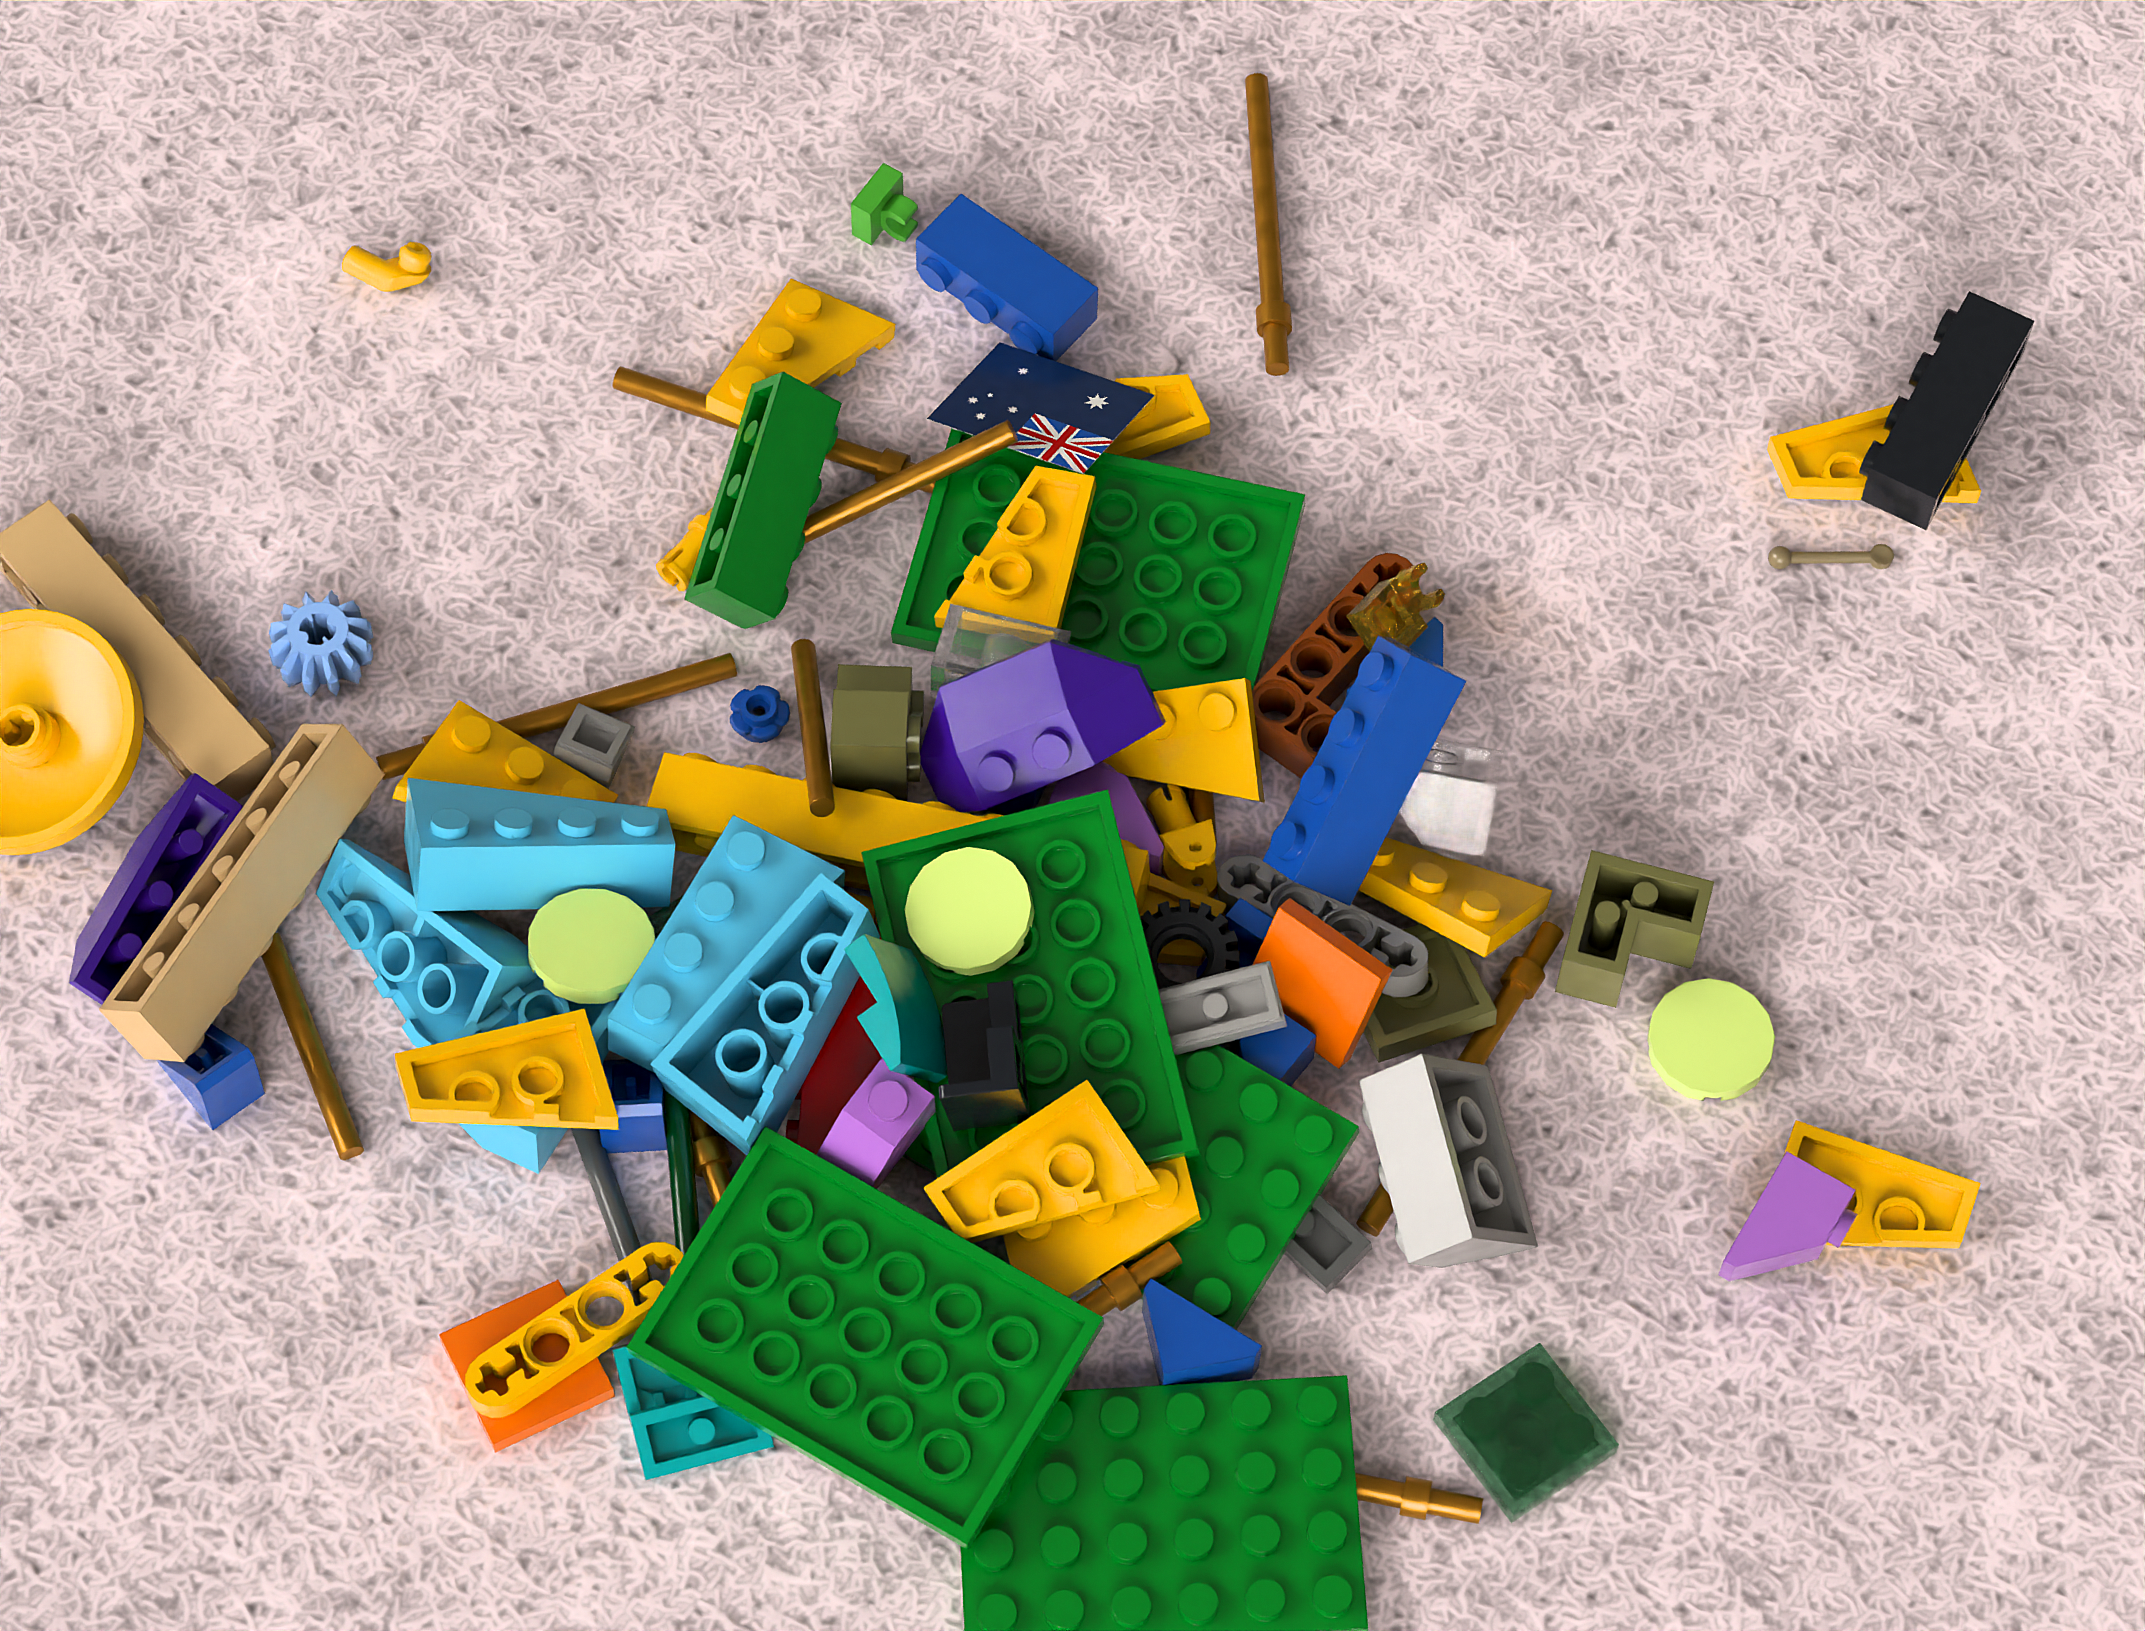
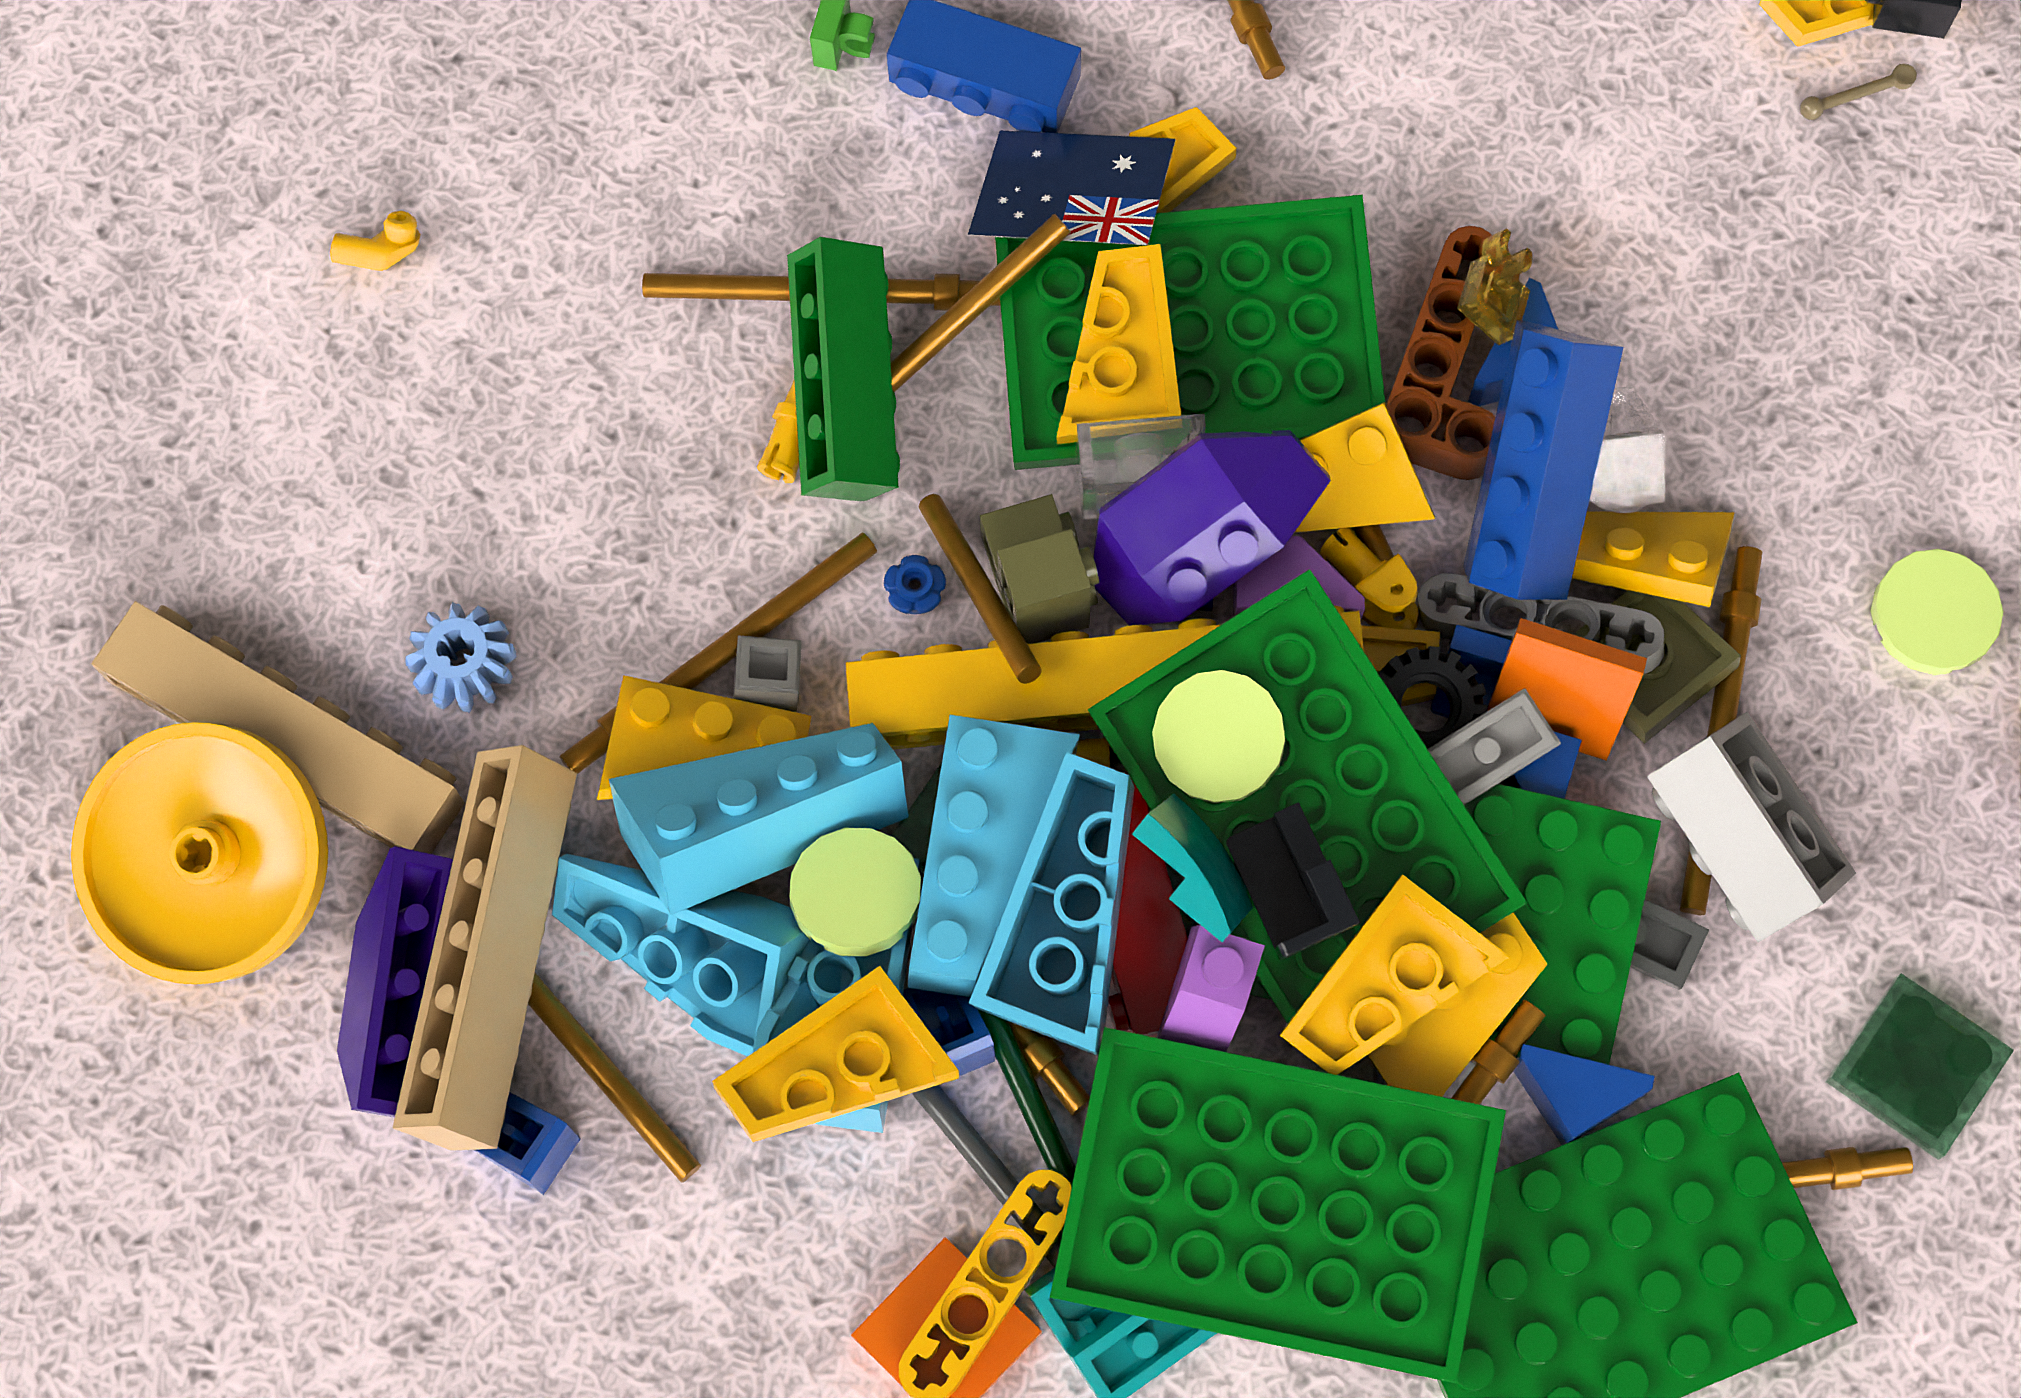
camera: 15 degrees left, 10 degrees up
yellow wing [706,278,896,425] -> none
olive brick [1555,850,1714,1008] -> none

